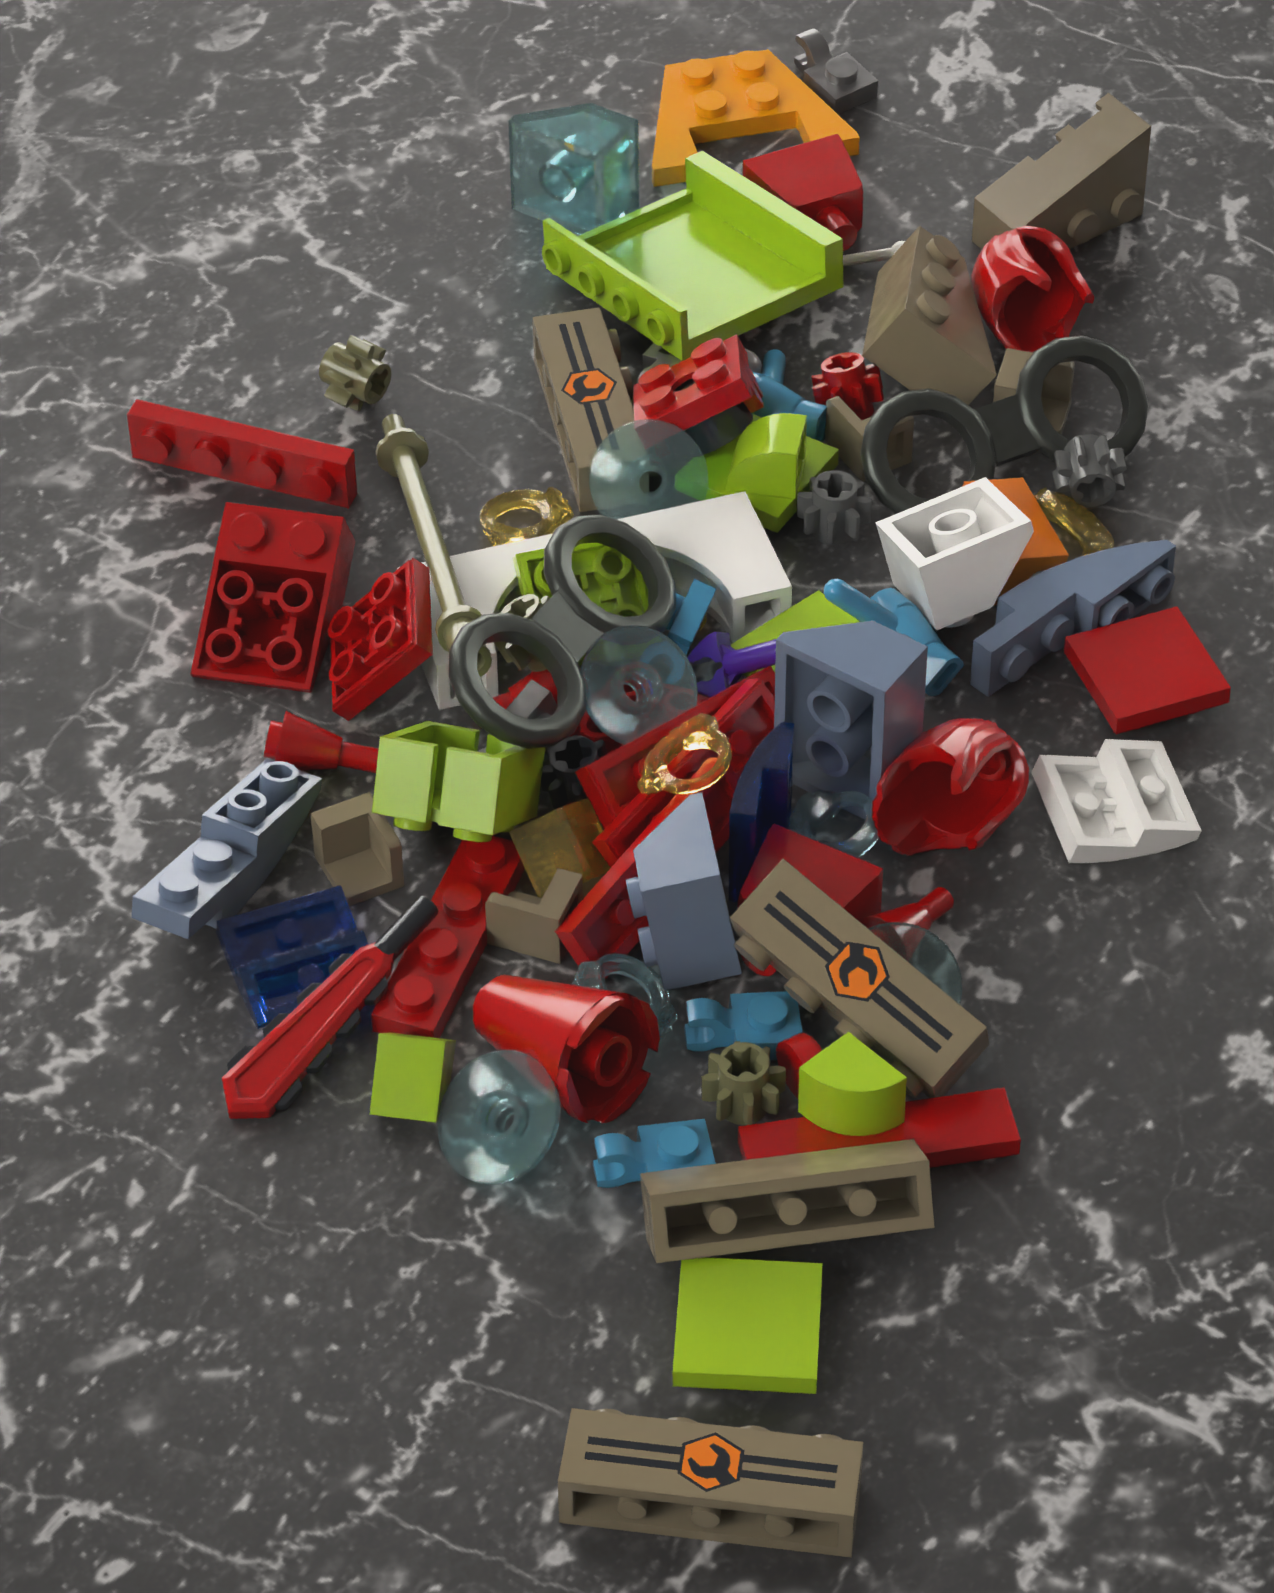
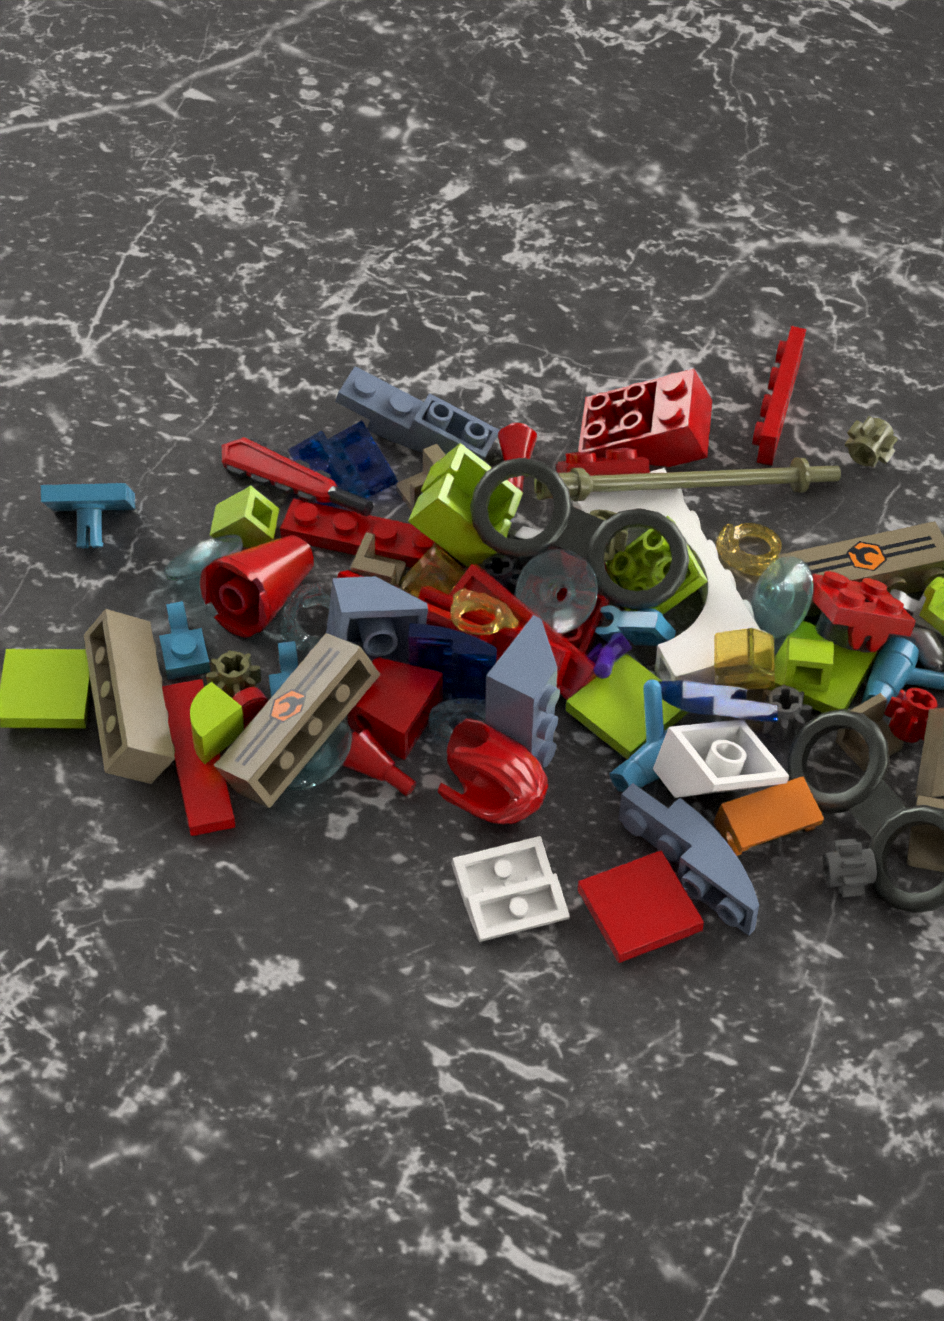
camera: 85 degrees right, 5 degrees up
clear yellow piece [1034,487,1115,557] -> none
none -> dark azure tile [41,483,135,548]
none -> clear blue slope [659,680,778,722]
none -> clear yellow panel [714,628,775,692]

